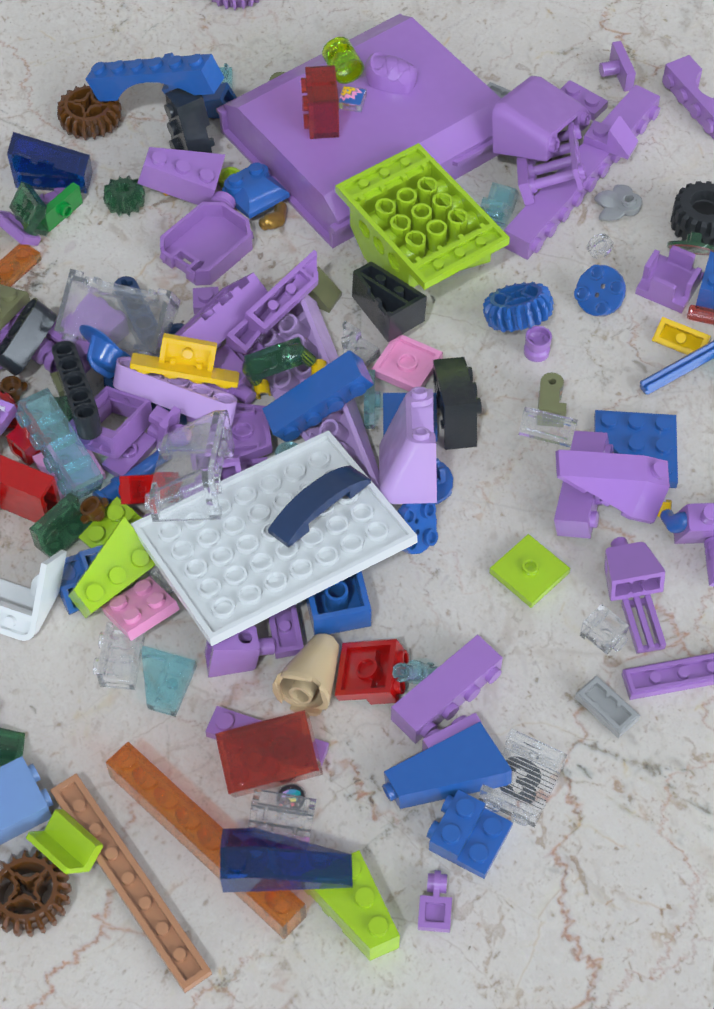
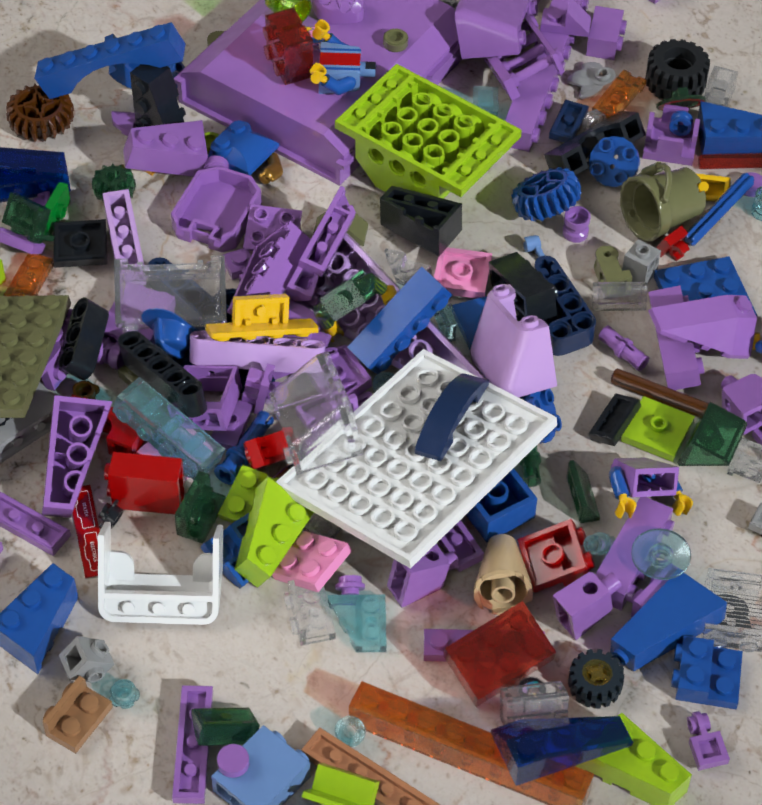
camera: 20 degrees left, 5 degrees down
reddish brown plate [80,496,109,524] -> none
none -> black plate [53,219,108,268]
none -> lavender brick [103,189,147,291]
none -> medium lavender tile [111,111,136,136]
none -> medium lavender hinge [243,204,302,251]
none -> torso [309,19,376,95]
none -> medium lavender plate [335,575,365,596]
none -> clear light blue plate [335,715,366,747]
none -> olive tile [383,29,408,52]
none -> clear green pin [519,445,541,487]
none -> medium blue hand [523,235,545,257]
none -> dark blue beam [534,255,596,356]
none -> black arch [544,111,646,175]
none -> dark blue plate [549,99,589,143]
none -> medium lavender torso [553,572,622,640]
none -> clear green slope [566,460,600,523]
none -> black wheel [568,649,625,709]
none -> medium lavender brick [586,6,627,60]
none -> black plate [588,393,641,446]
none -> clear orange plate [591,70,647,120]
none -> medium lavender pin [598,325,650,371]
none -> medium lavender torso [609,457,693,519]
none -> reddish brown axle [611,368,716,421]
none -> olive piece [620,162,706,242]
none -> light grey brick [622,239,661,288]
none -> clear light blue dish [631,529,691,580]
none -> red tile [656,225,690,262]
none -> blue bush [669,111,693,136]
none -> clear green slope [677,402,748,466]

